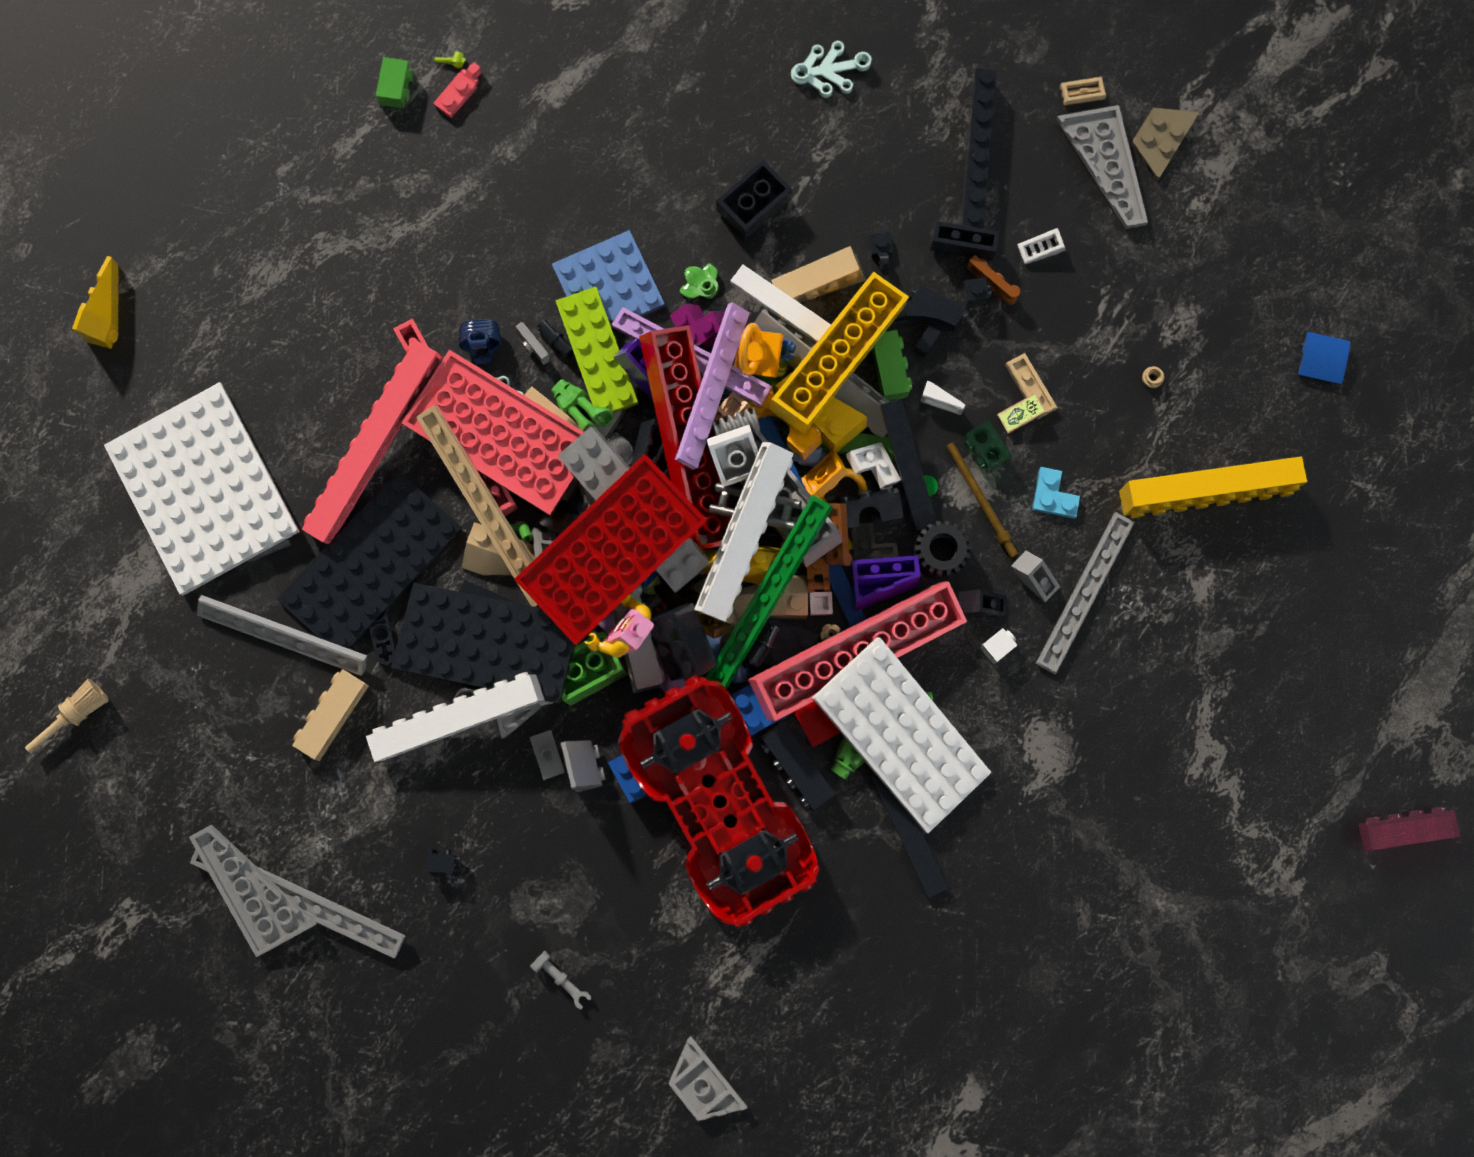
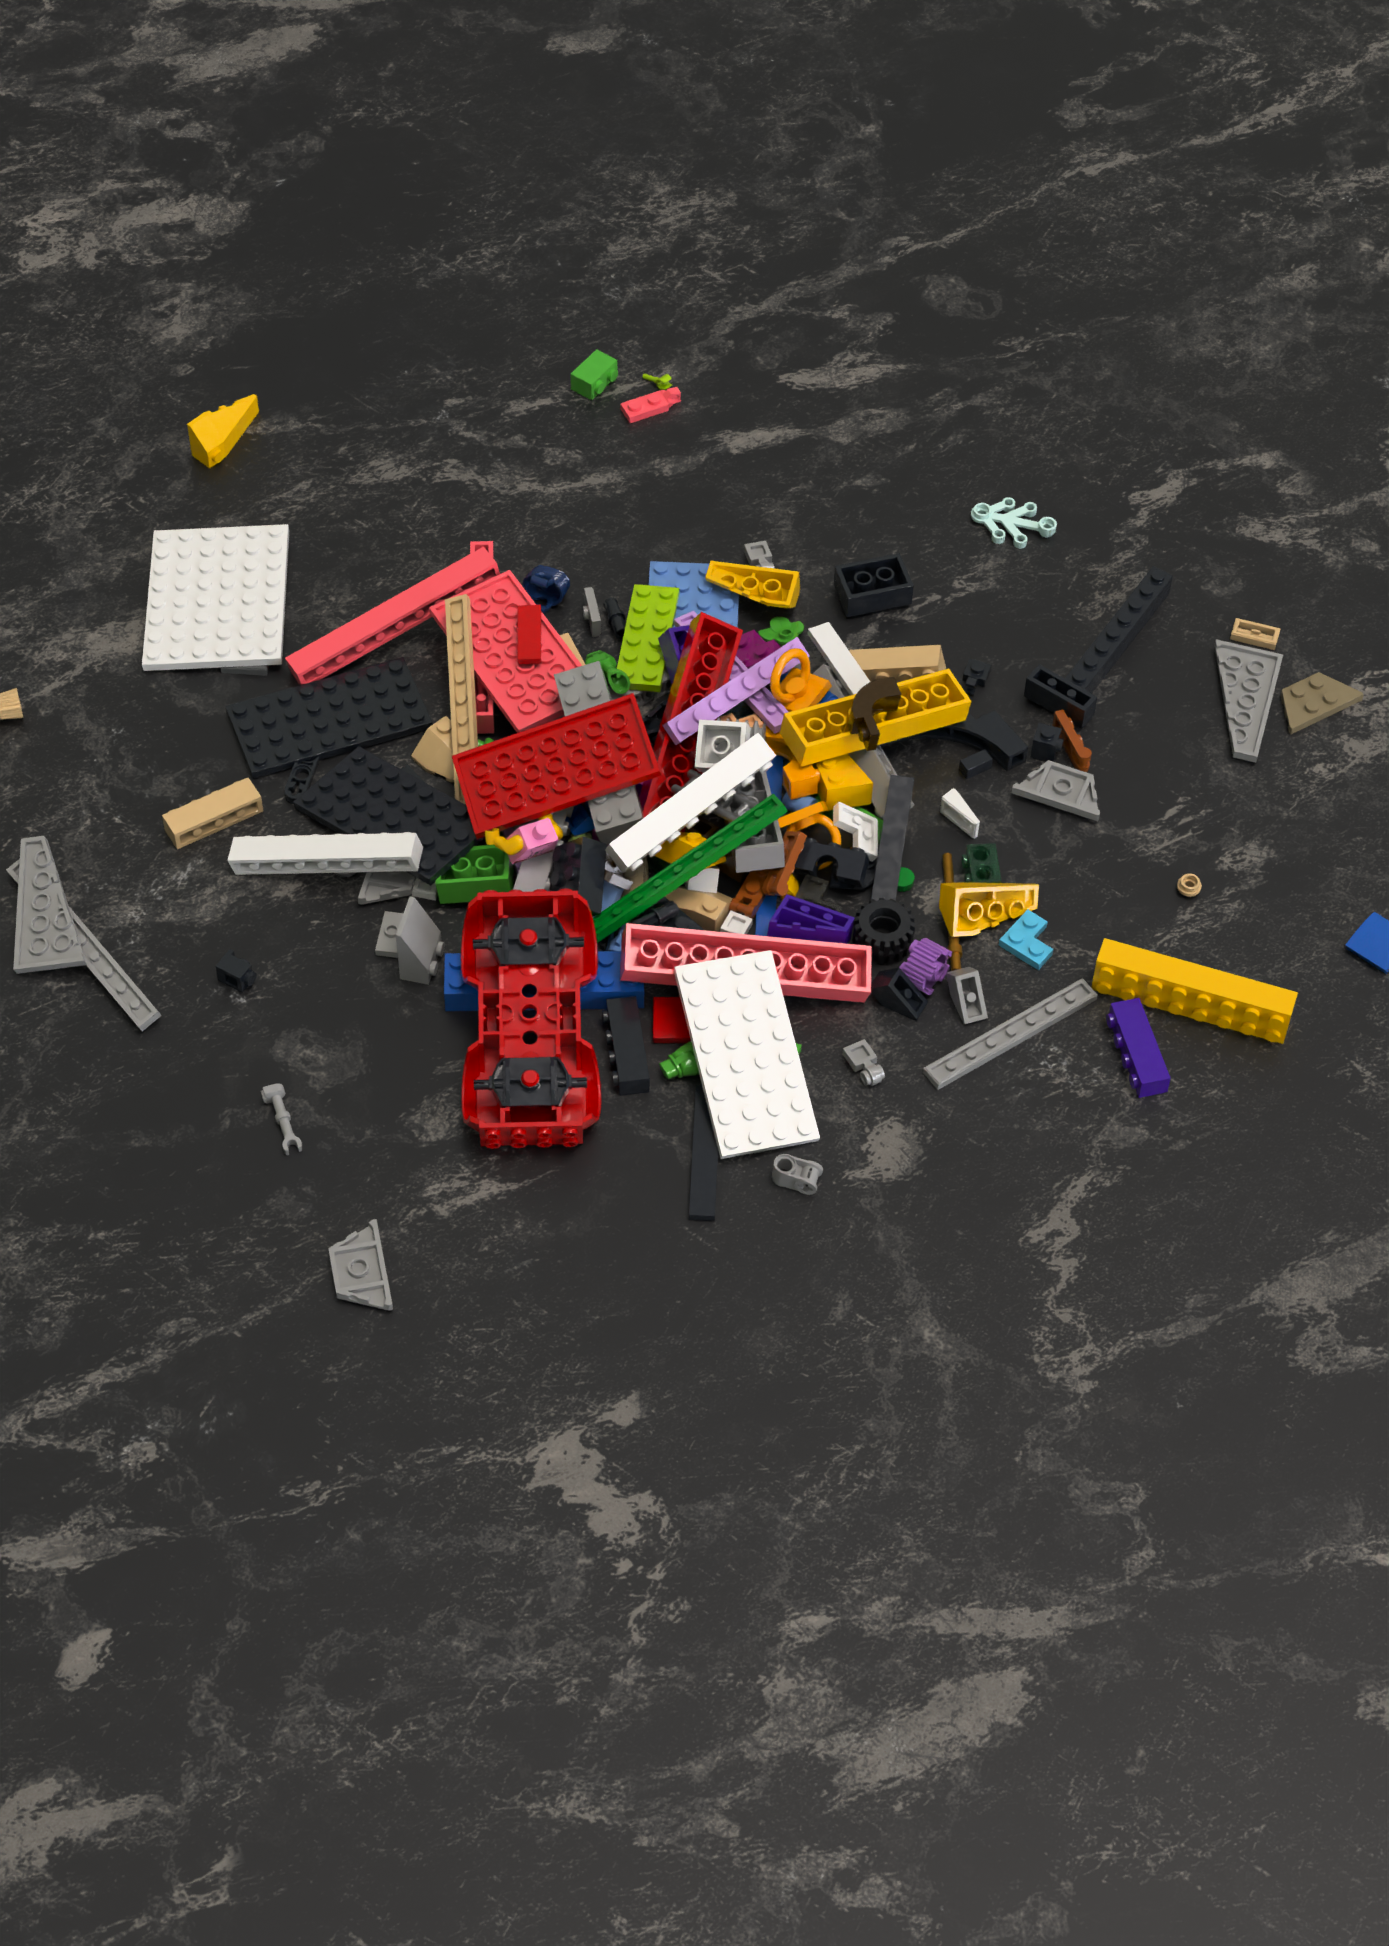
camera: 30 degrees right, 25 degrees down
light grey tile [197,595,367,676] -> none
bright green brick [872,330,912,401] -> none
white brick [980,628,1017,665] -> none
tile [997,393,1046,434] -> none
tan tile [1005,353,1057,420] -> none
white slope [1017,228,1066,264] -> none
clear pink brick [1359,807,1460,851] -> none
none -> red tile [517,605,541,665]
none -> yellow wedge [705,561,800,609]
none -> light grey plate [744,540,775,569]
none -> light grey piece [772,1154,823,1195]
none -> light grey plate [842,1039,885,1086]
none -> dark brown arch [848,677,901,751]
none -> medium lavender brick [899,938,952,995]
none -> yellow wedge [939,882,1039,937]
none -> light grey wing [1012,760,1100,821]
none -> dark purple brick [1106,998,1171,1098]

